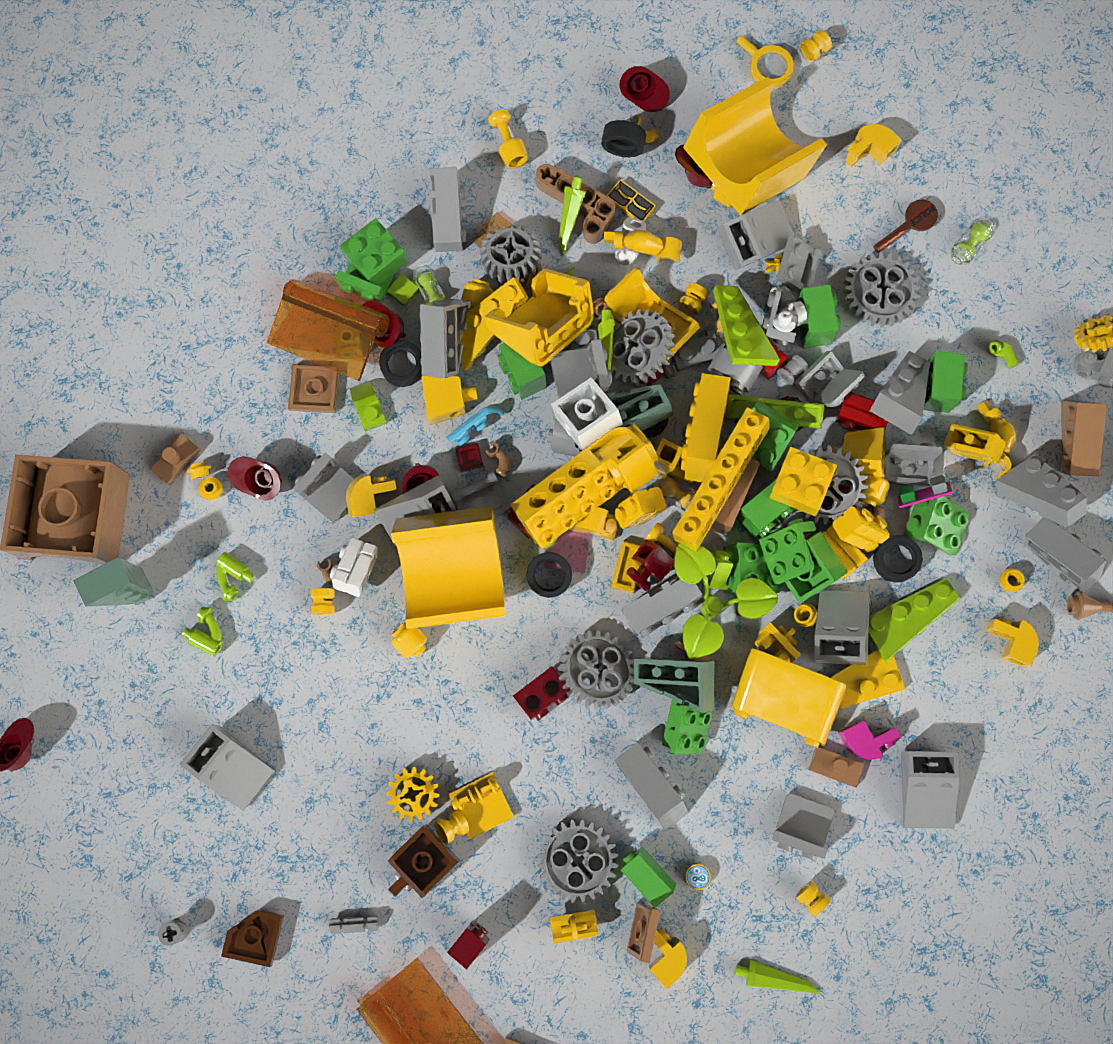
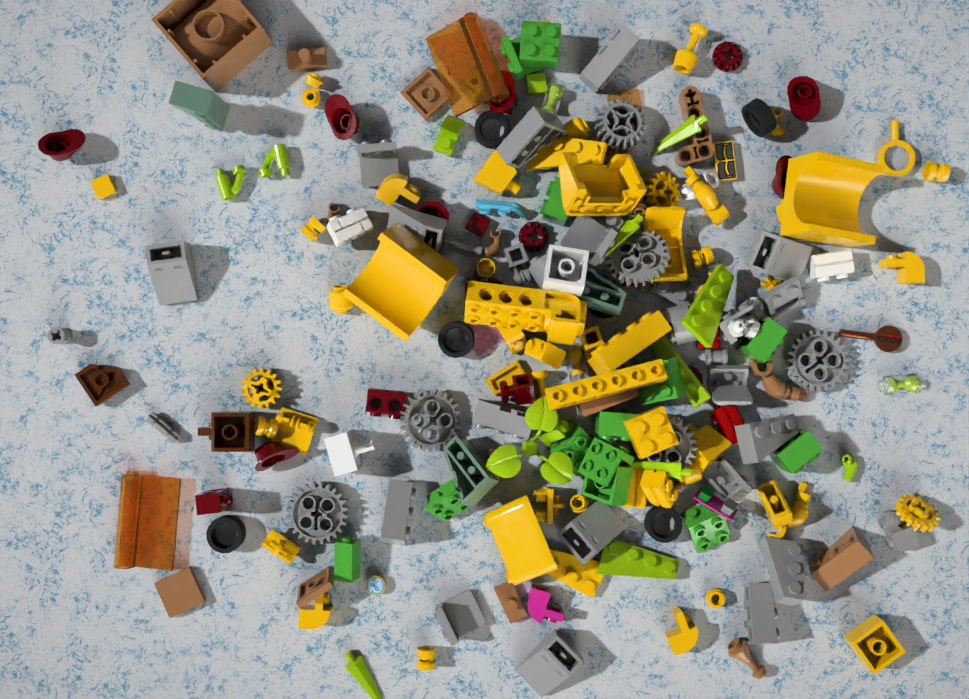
camera: 35 degrees right, 10 degrees up
none -> yellow tile [90,174,117,200]
none -> black tyre [206,515,246,553]
none -> dark red piece [255,441,299,471]
none -> white brick [324,430,375,477]
none -> yellow wheel [476,258,495,279]
none -> light grey brick [503,243,532,286]
none -> dark red gear [519,221,549,252]
none -> lime bar [626,461,693,480]
none -> yellow gear [643,172,681,207]
none -> dark red gear [712,41,743,72]
none -> medium nougat piece [748,360,808,402]
none -> white brick [808,249,855,282]

